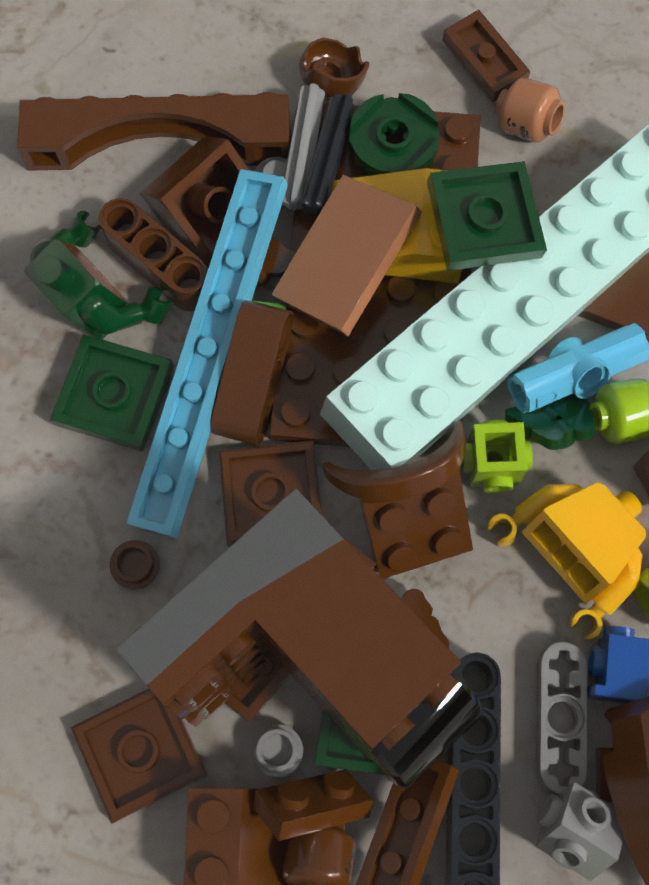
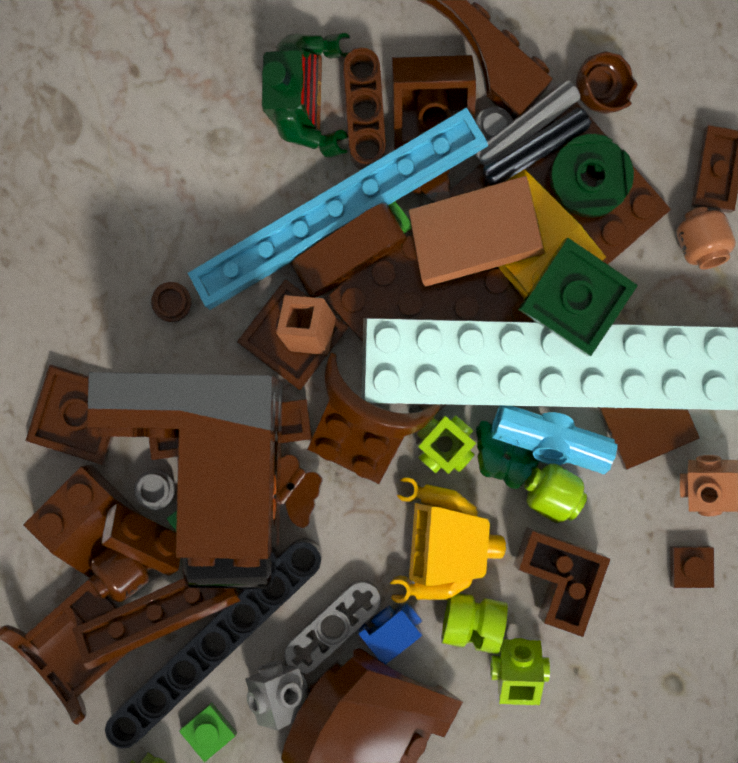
camera: 40 degrees right, 15 degrees up
dark green plate [50,334,174,452] -> none
none -> nougat brick [276,295,336,355]

